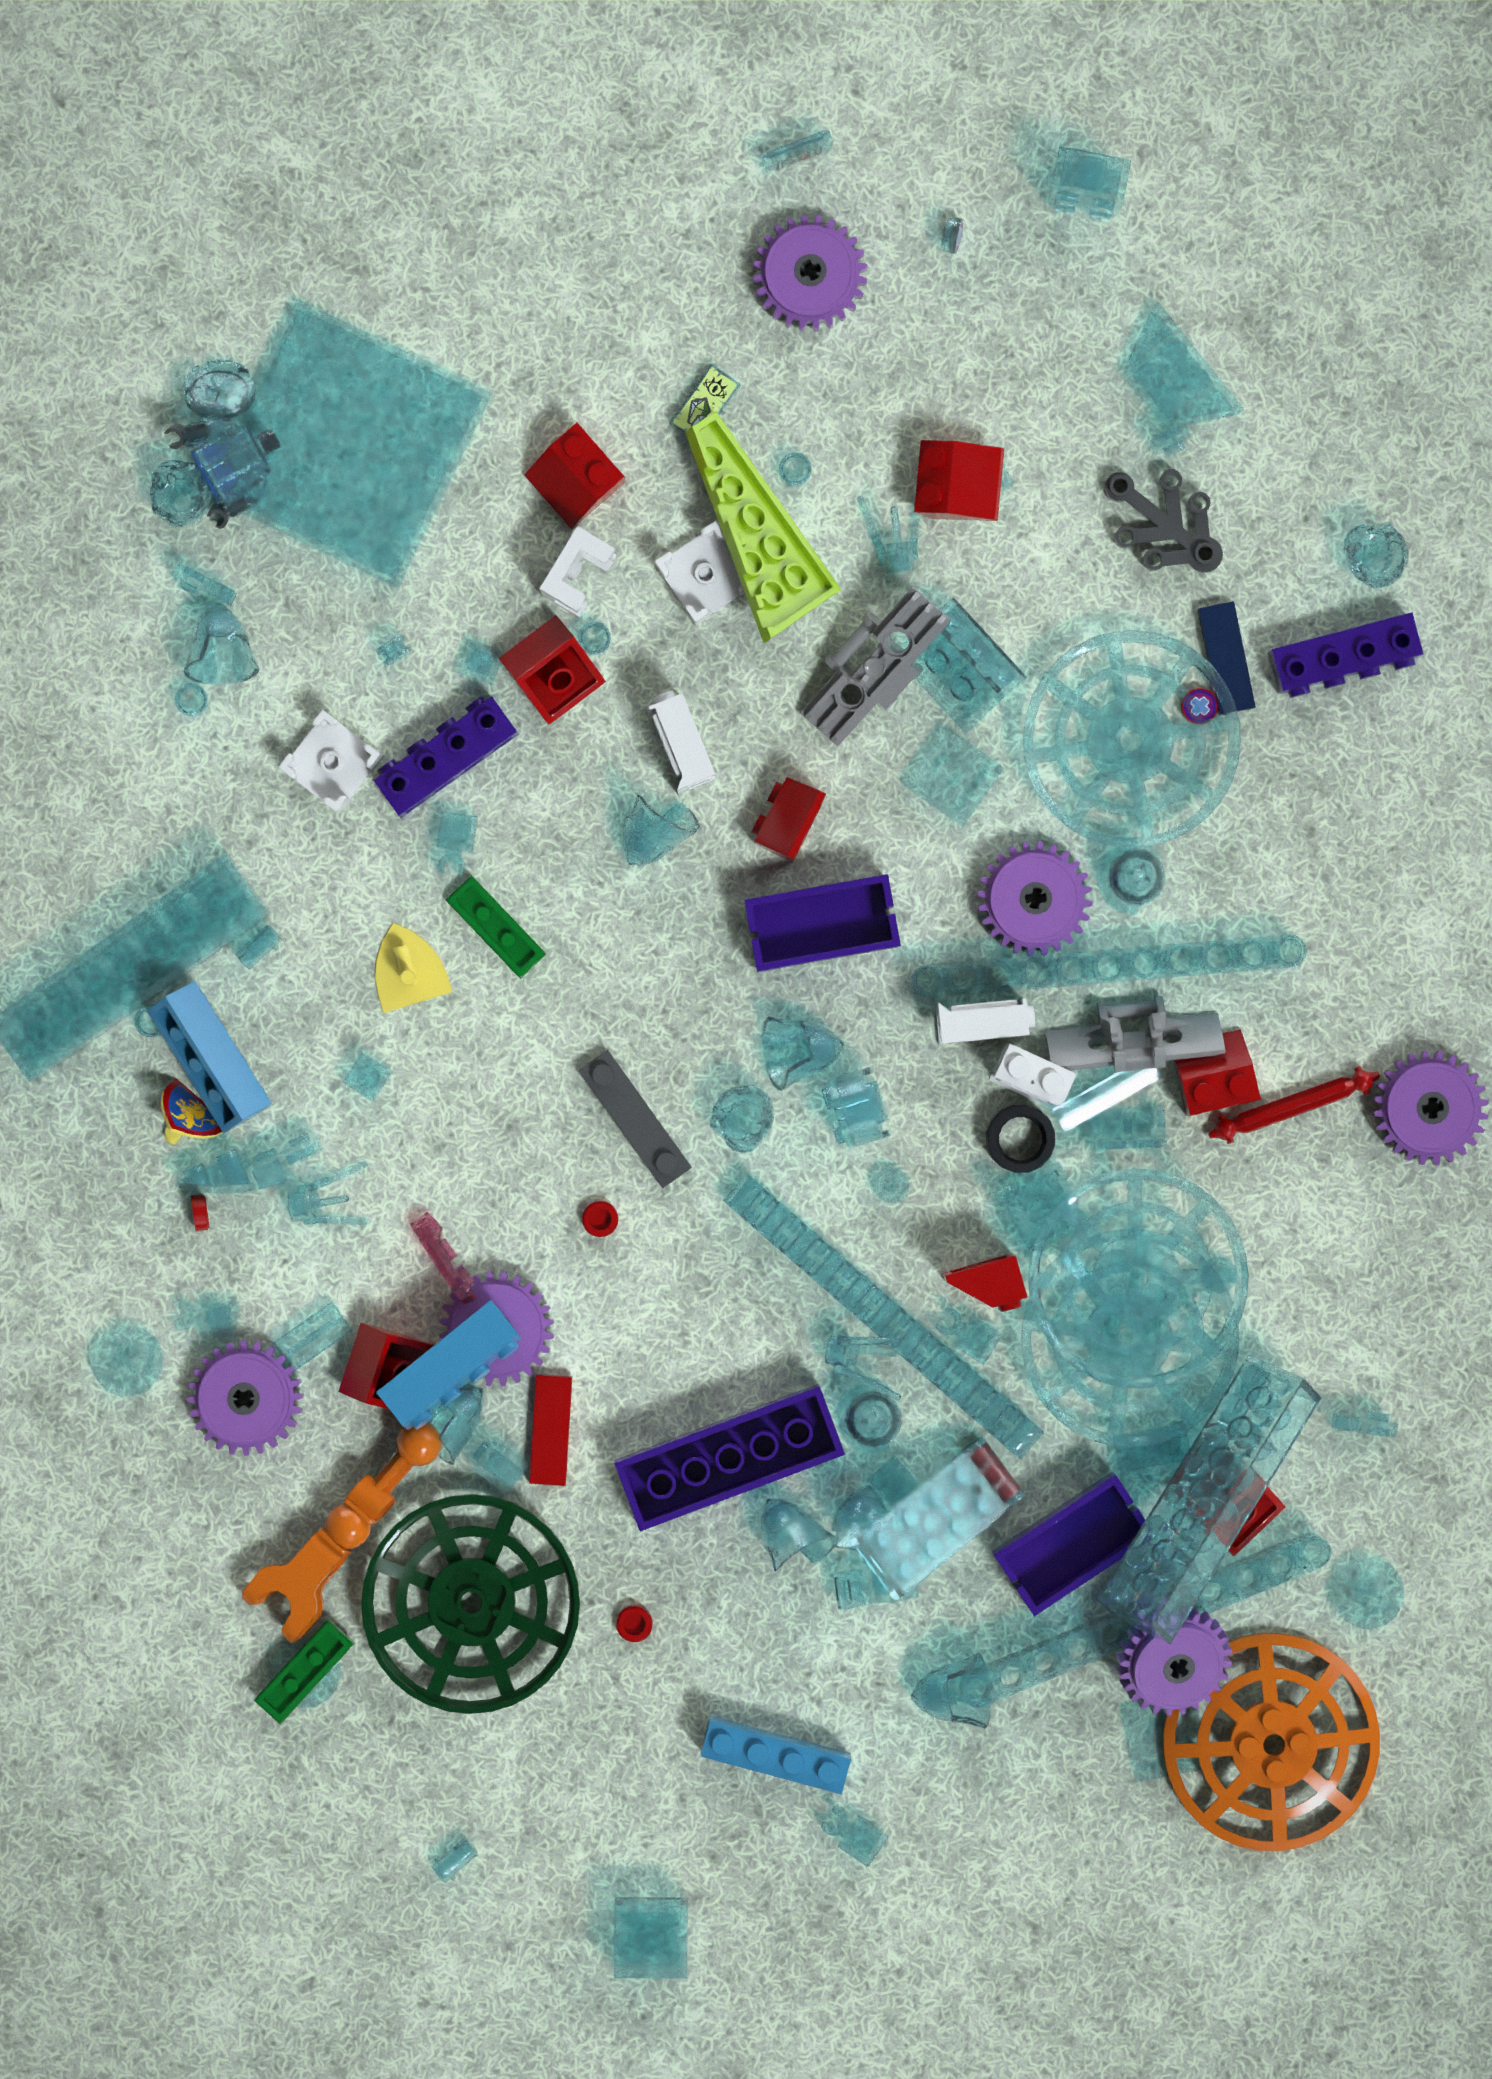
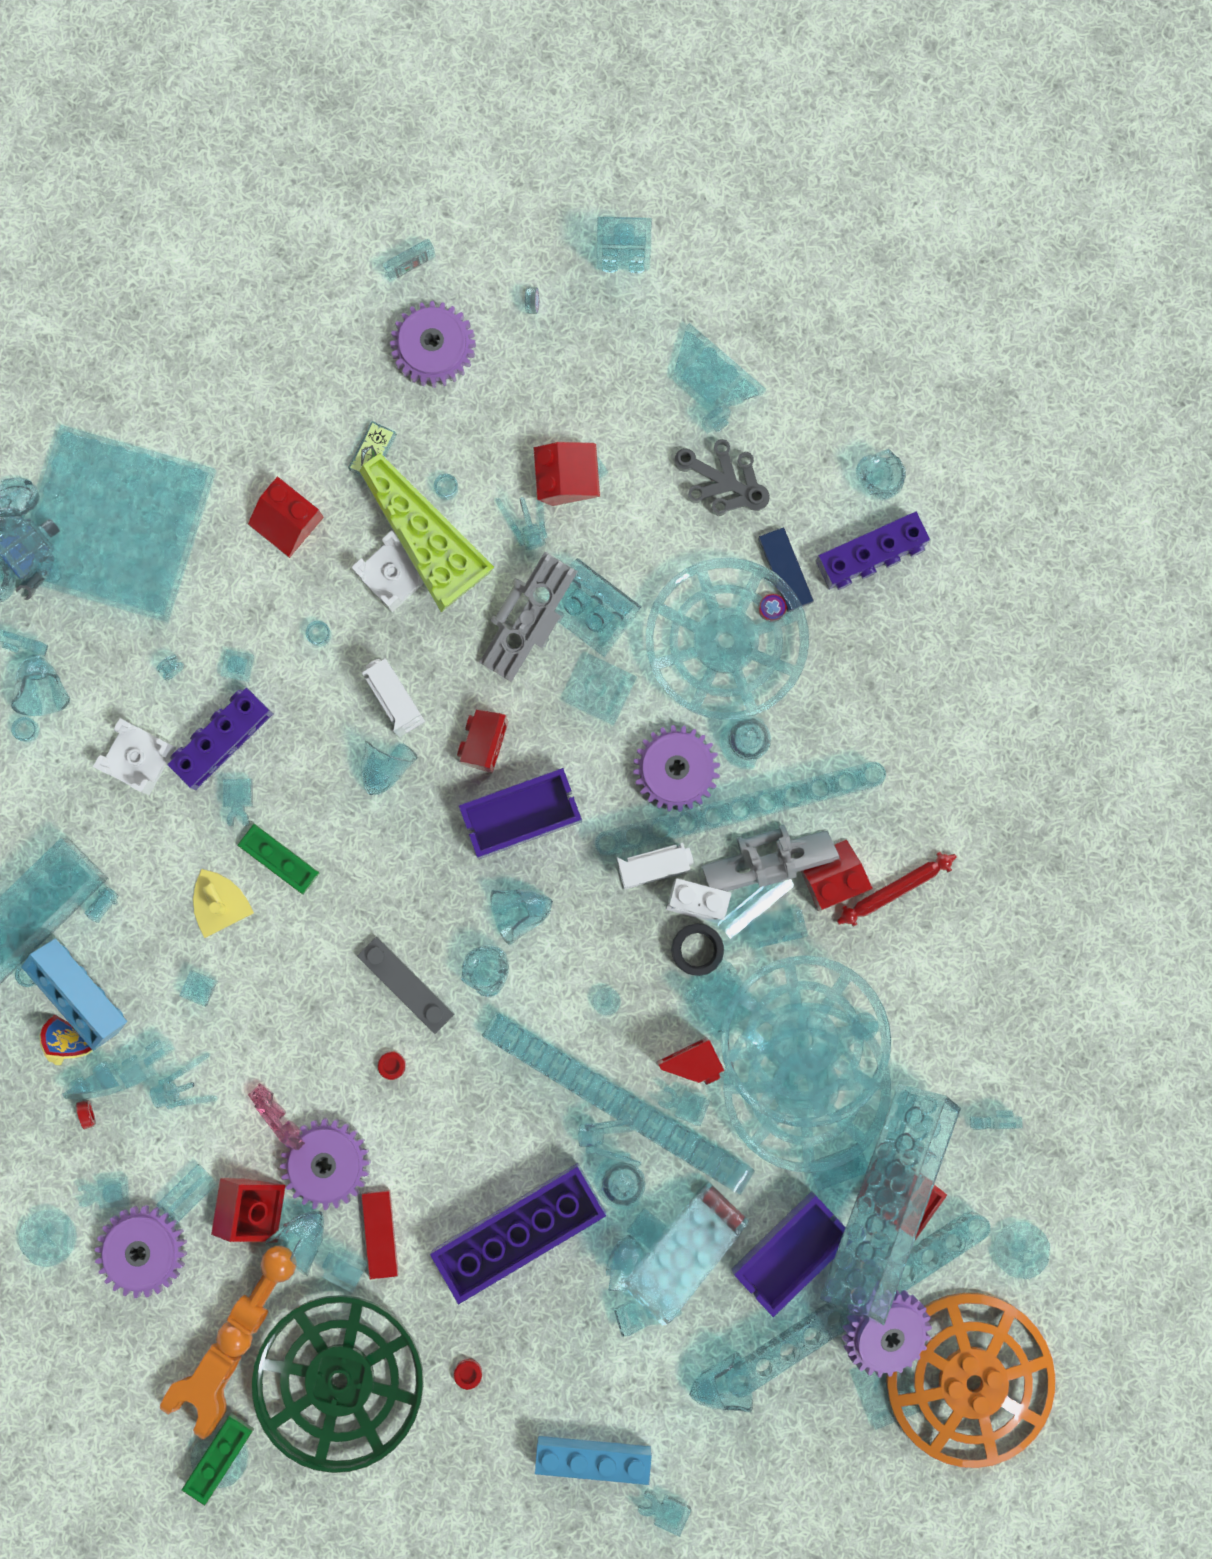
camera: 15 degrees left, 5 degrees down
dark azure brick [376,1300,522,1430] -> none
red slope [498,615,606,725] -> none
white panel [539,526,617,618] -> none
clear light blue helmet [761,1498,838,1571] -> none
clear light blue brick [822,1067,892,1149] -> none
medium lavender gear [1372,1051,1489,1165] -> none

